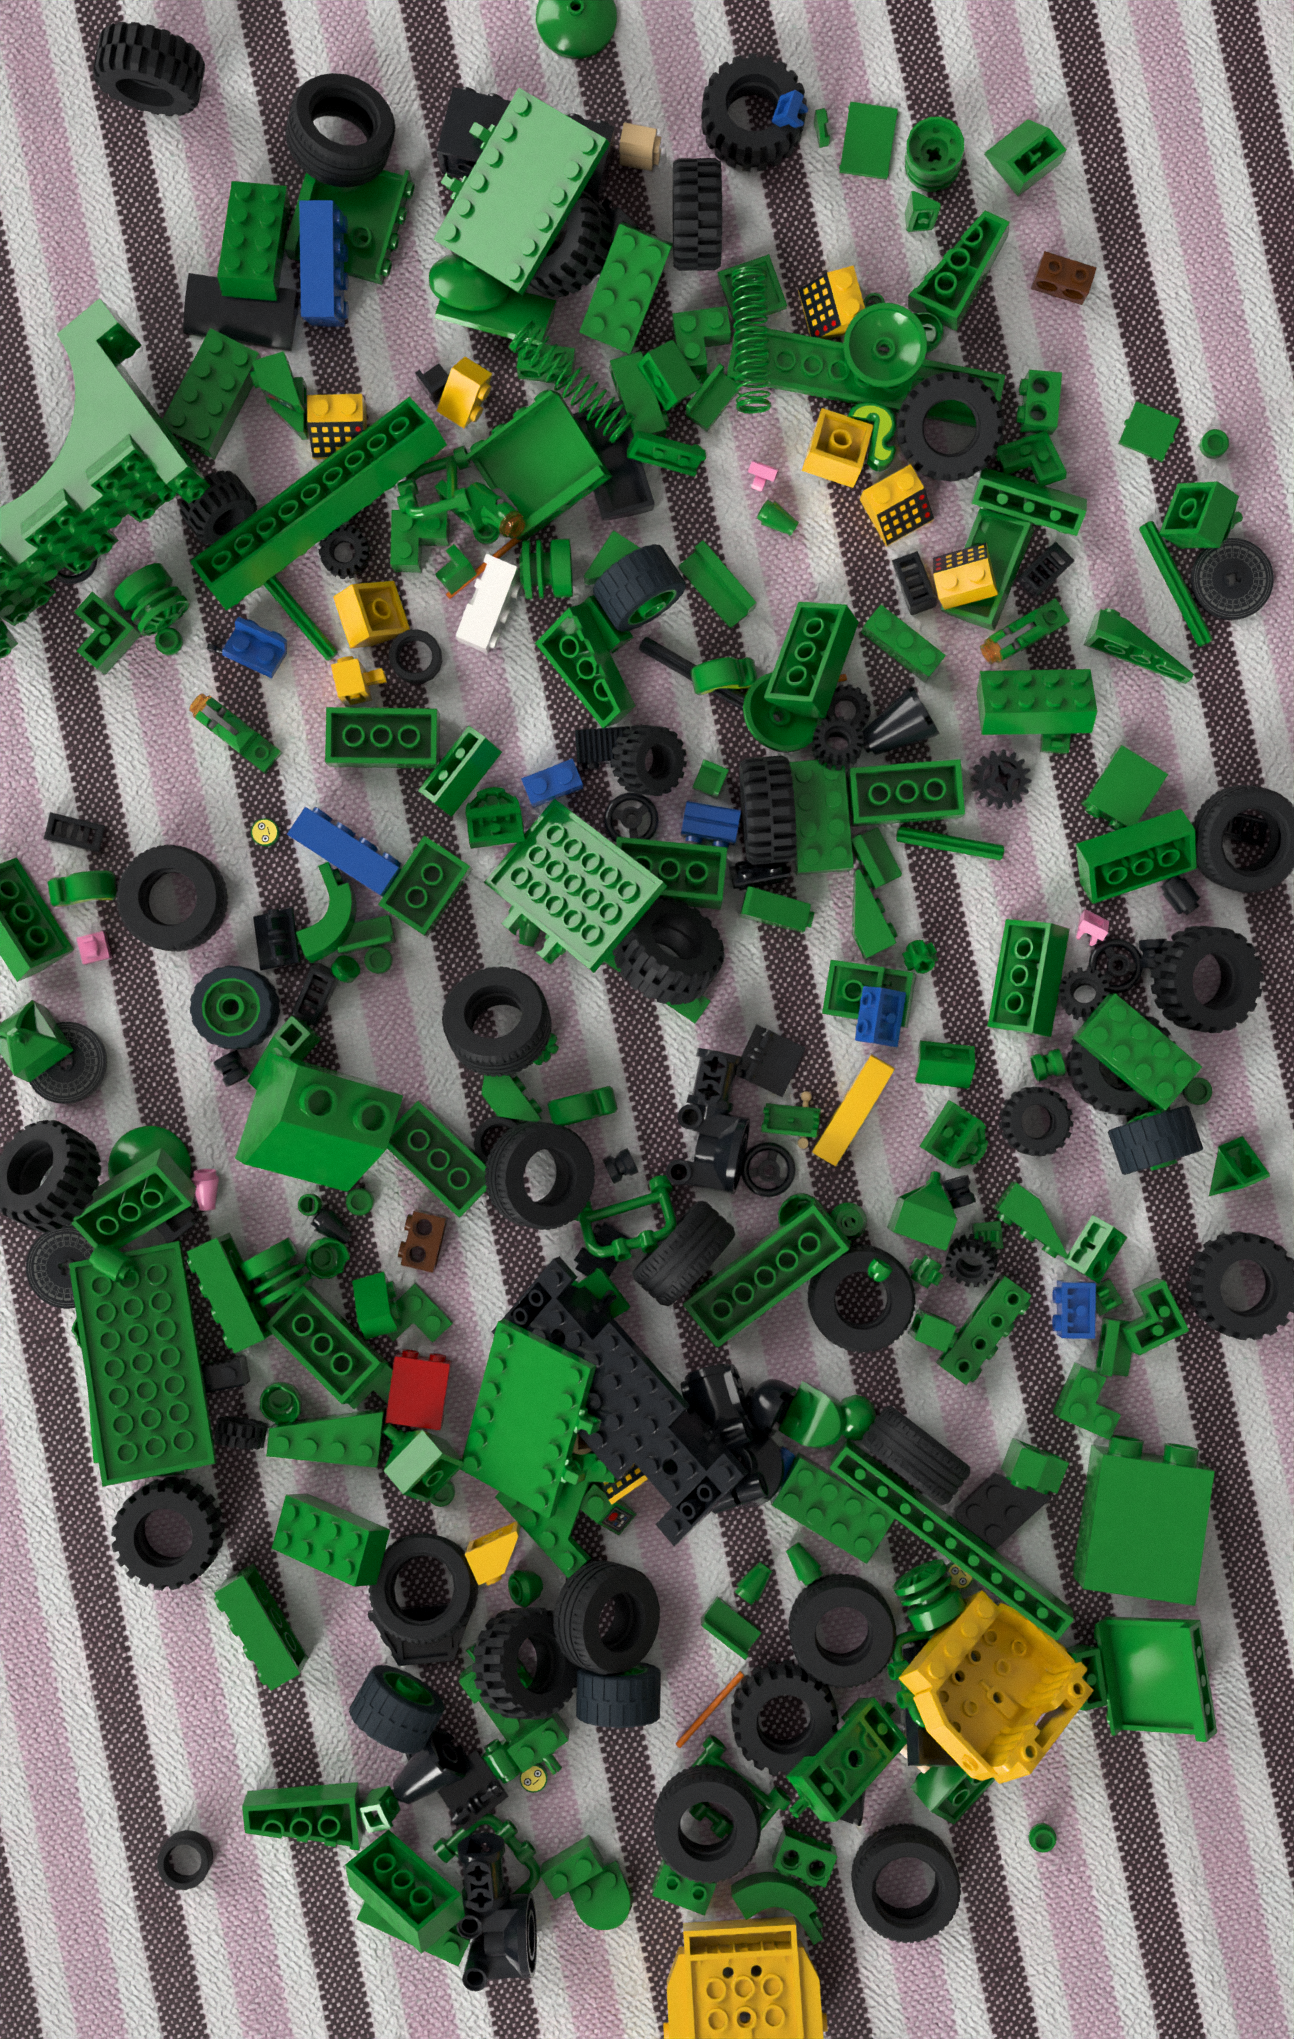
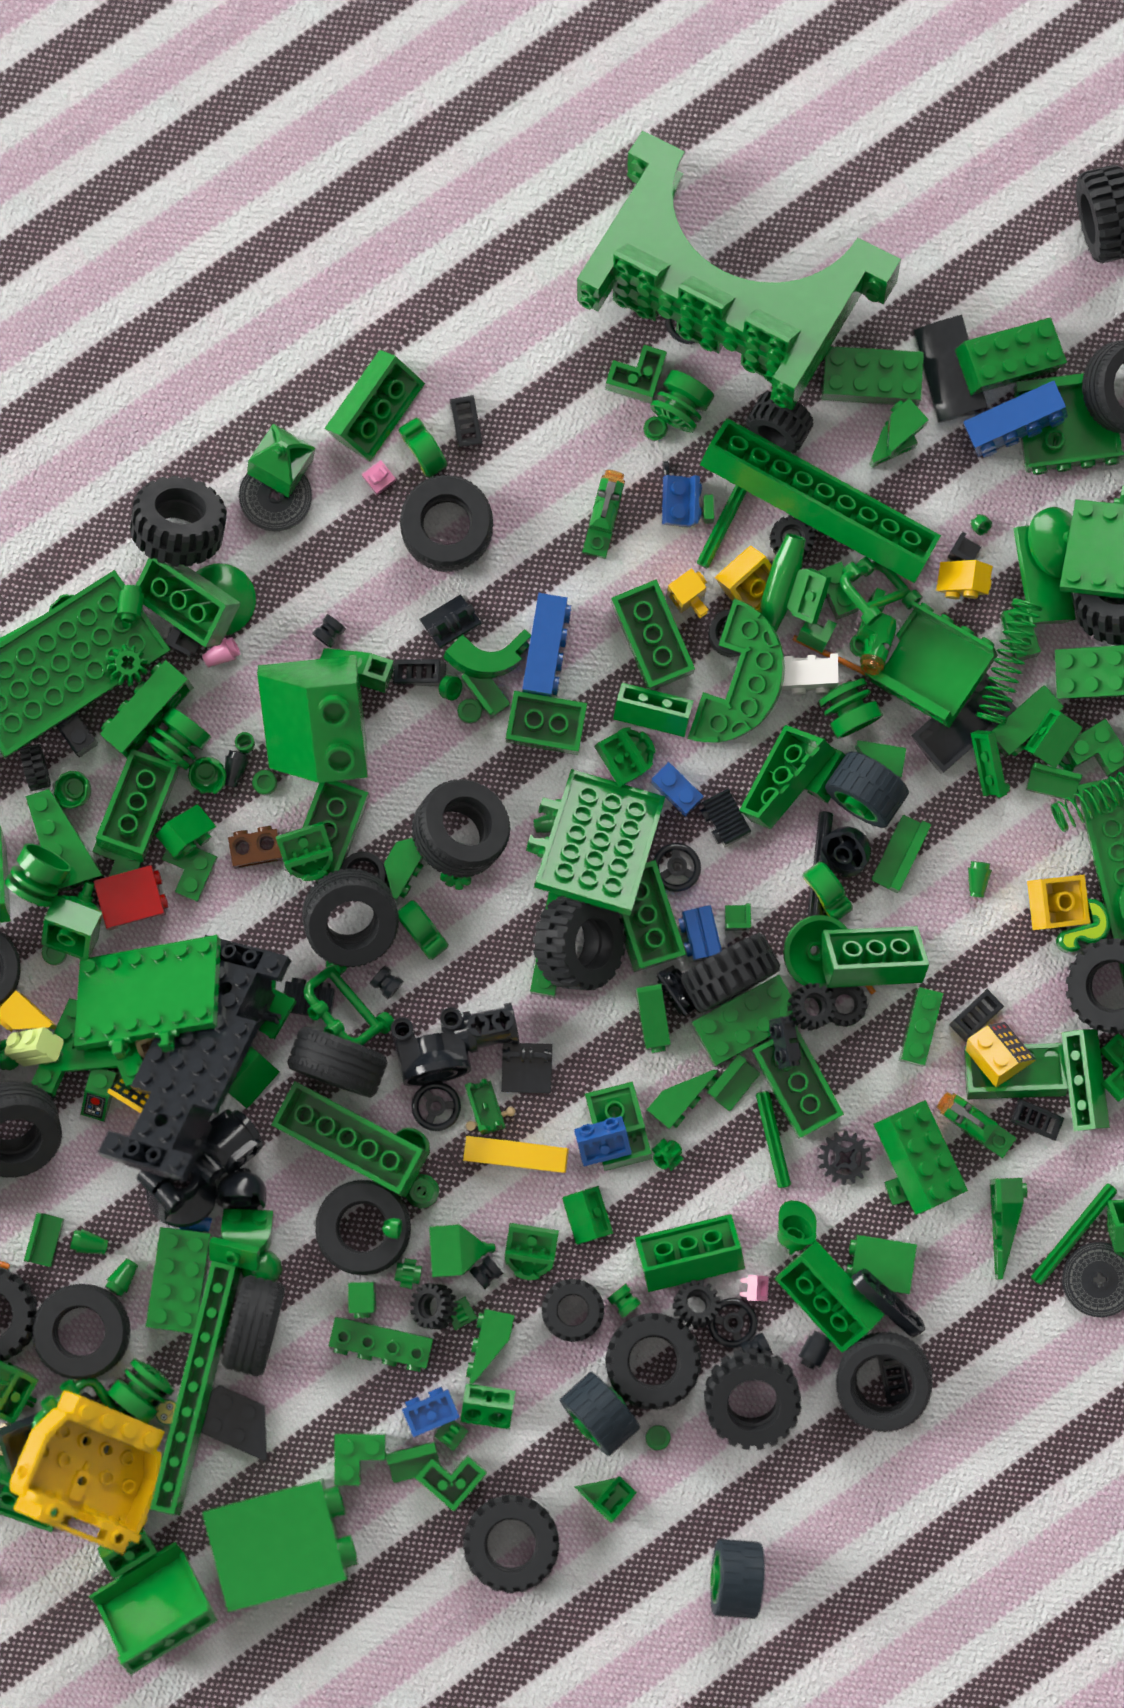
camera: 65 degrees right, 5 degrees down
black piece [26,1225,95,1309] -> none
wheel [189,965,281,1049] -> none
tile [251,818,280,847] -> none
yellow slope [307,394,367,459] -> none
black tyre [611,724,687,796] -> none
bright pink tile [748,460,779,492] -> none
yellow slope [860,464,934,547] -> none
black cone [862,686,940,756] -> none
green brick [1001,1438,1069,1495] -> none
green brick [1072,994,1202,1110] -> none
none -> green wheel [4,843,71,907]
none -> yellowish green brick [4,1027,64,1067]
none -> green gear [106,644,148,687]
none -> green plate [209,1237,260,1271]
none -> green slope [228,1046,280,1109]
none -> green slope [276,821,333,881]
none -> green plate [687,598,785,743]
none -> green tile [703,495,714,524]
none -> green plate [760,533,832,632]
none -> black hinge [769,1016,802,1069]
none -> green piece [777,1200,817,1255]
none -> black cylinder [820,826,871,877]
none -> black beam [852,1268,925,1338]
none -> green hinge [970,514,992,536]

